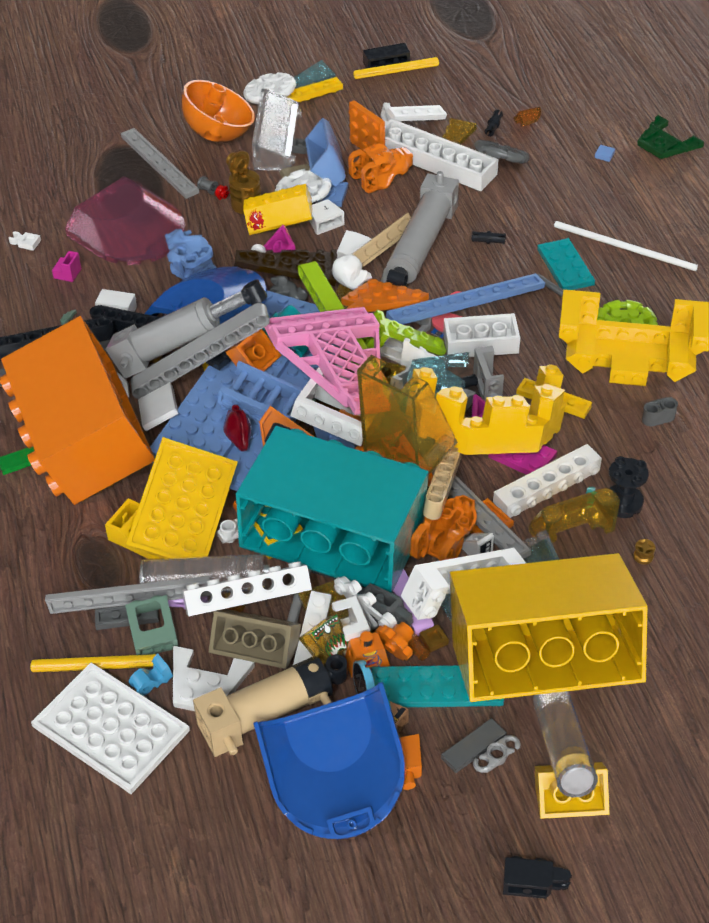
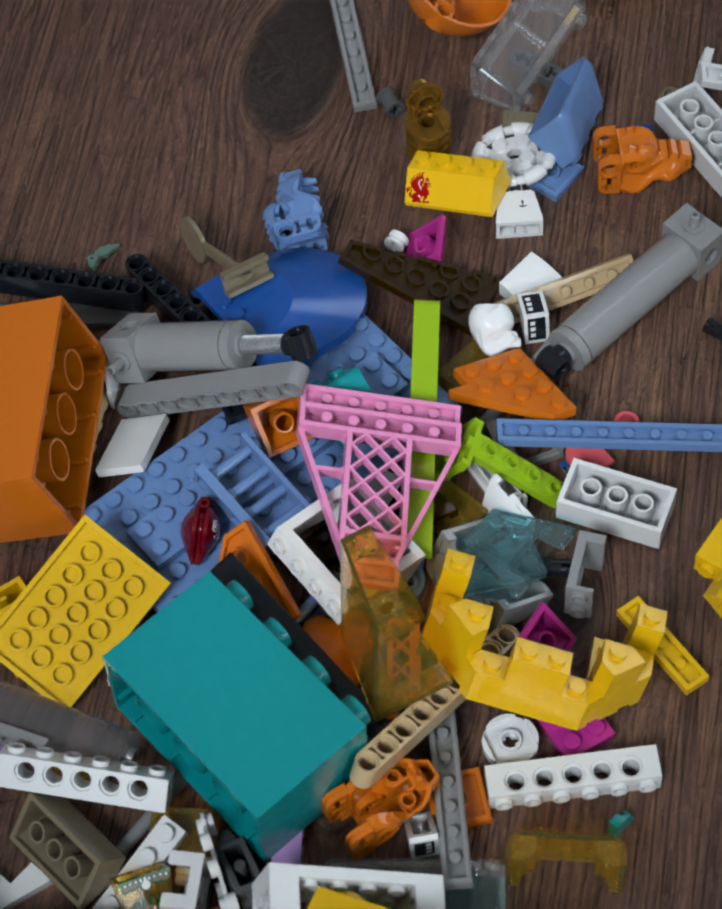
camera: 30 degrees right, 10 degrees up
white plate [9,231,41,251] -> none
dark pink piece [52,251,82,282] -> none
clear pink windscreen [65,176,185,265] -> none
white brick [95,289,137,312] -> none
red plate [215,185,229,200] -> none
dark grey animal [269,276,308,301] -> none
orange plate [349,100,385,150] -> none
black piece [604,456,649,518] -> none
none -> dark tan piece [179,216,274,299]
none -> white plate [482,713,539,764]
none -> slope [517,290,550,345]

